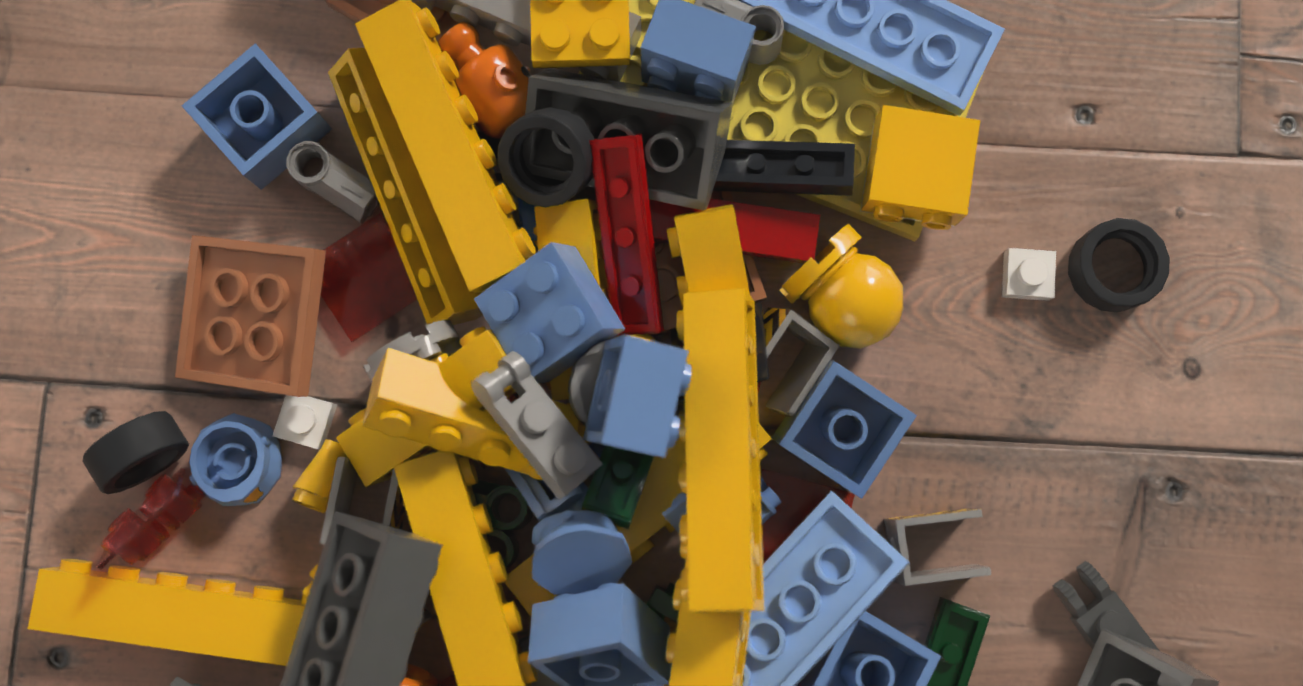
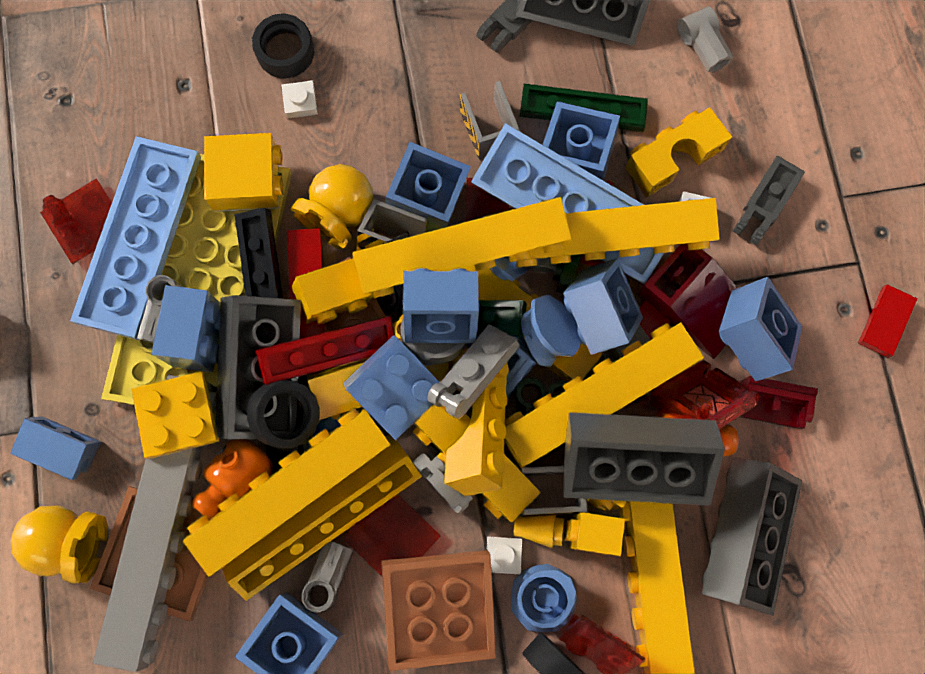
camera: 105 degrees left, 5 degrees down
none -> yellow brick [564,512,625,556]

